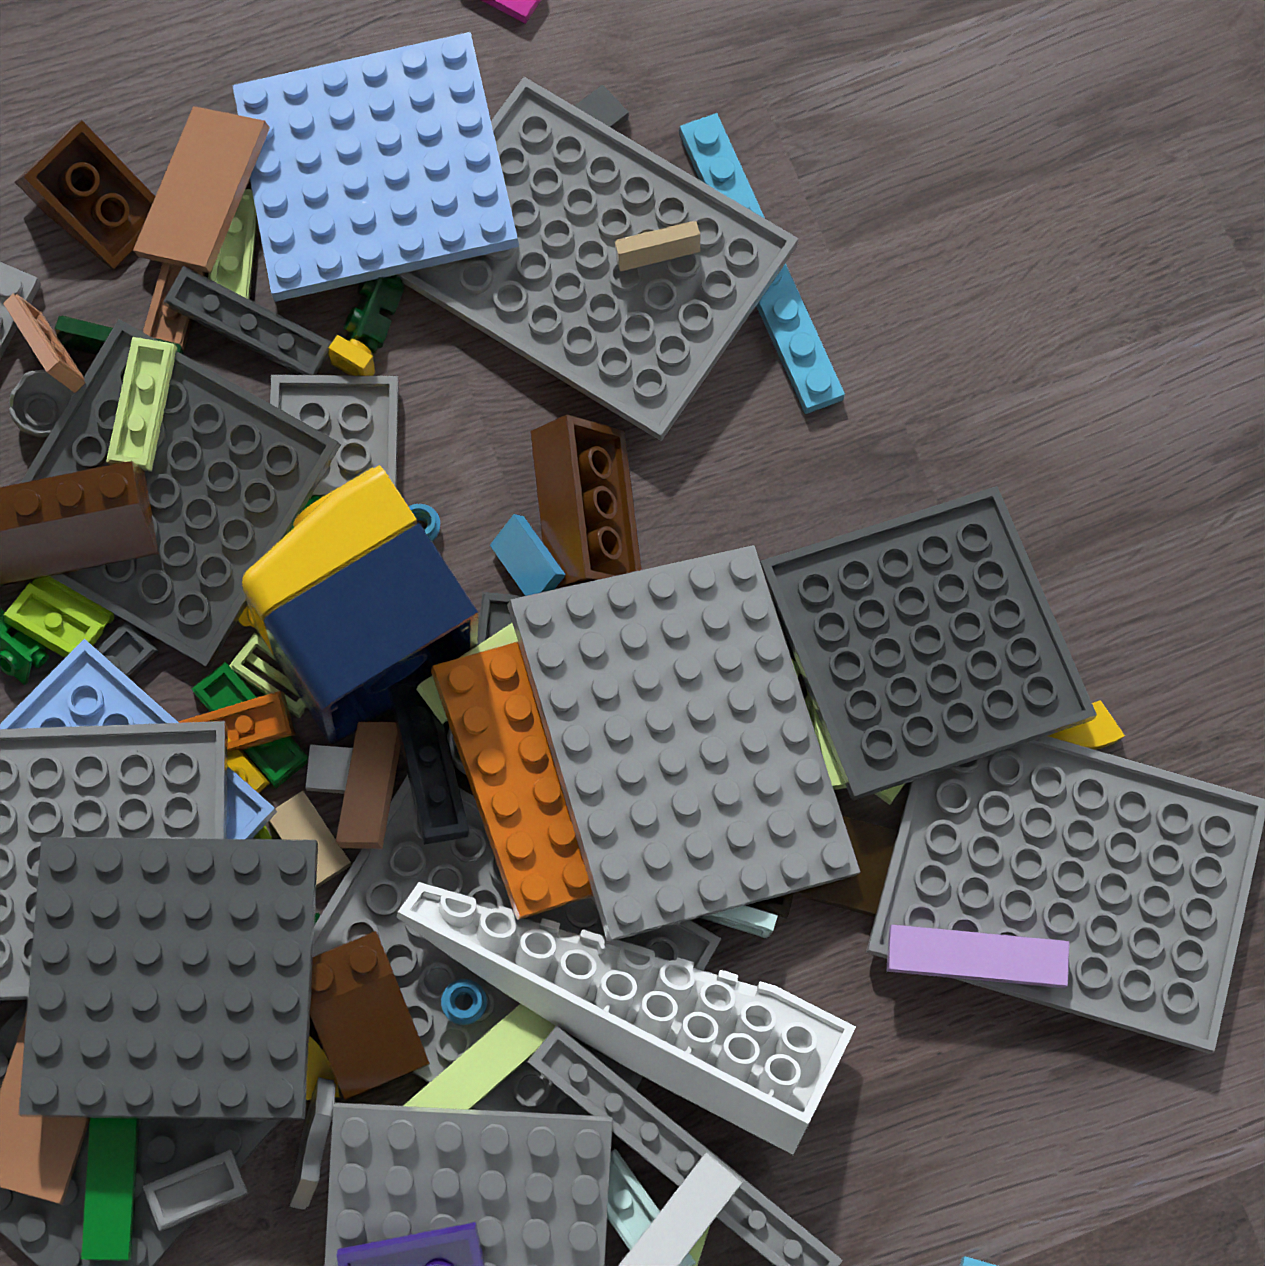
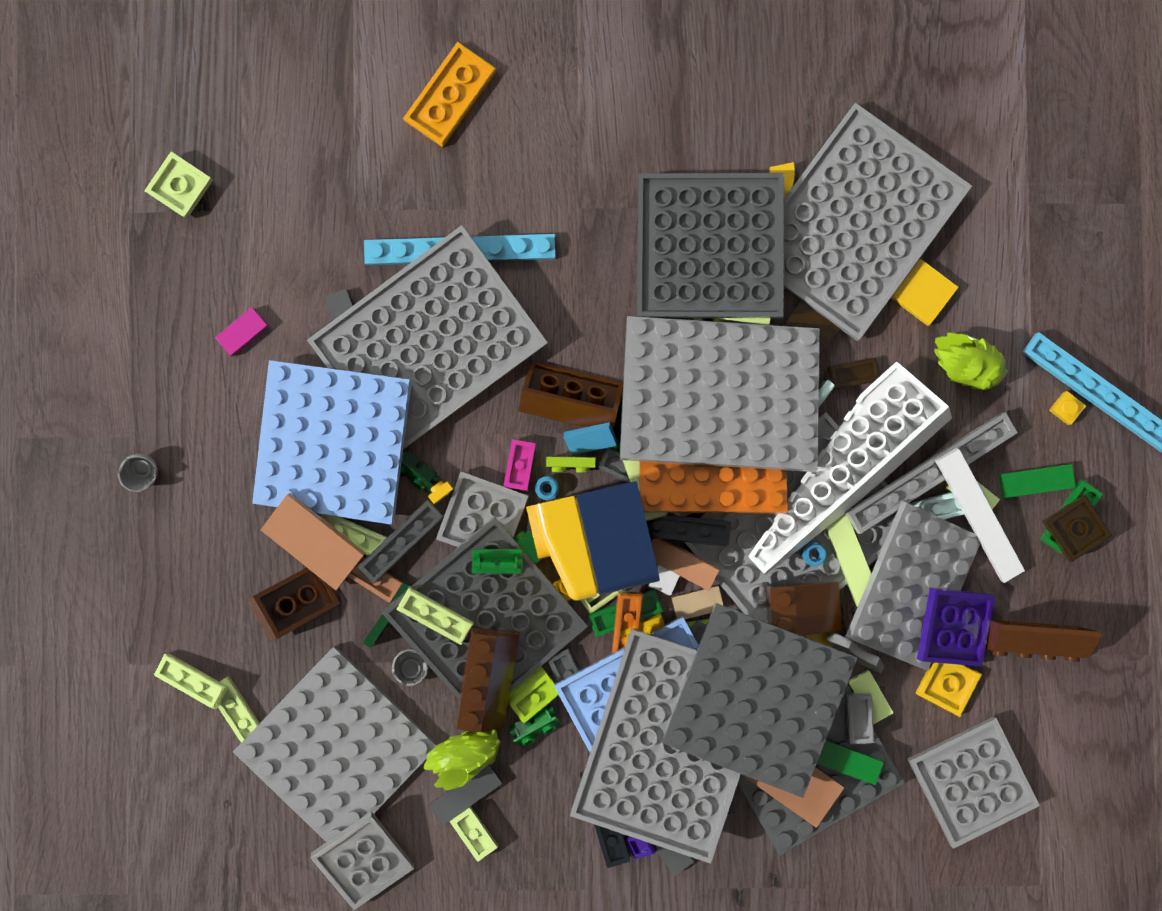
camera: 60 degrees left, 15 degrees up
nougat tile [3,293,85,393] -> none
tan tile [615,221,701,272] -> none
lavender tile [887,924,1069,988] -> none
none -> light orange tile [403,42,497,148]
none -> green hinge [472,549,522,574]
none -> dark pink plate [503,439,536,491]
none -> lime plate [546,457,595,473]
none -> dark brown tile [828,358,880,390]
none -> yellowish green tile [848,670,893,724]
none -> yellow tile [891,258,958,326]
none -> lime head [934,332,1008,390]

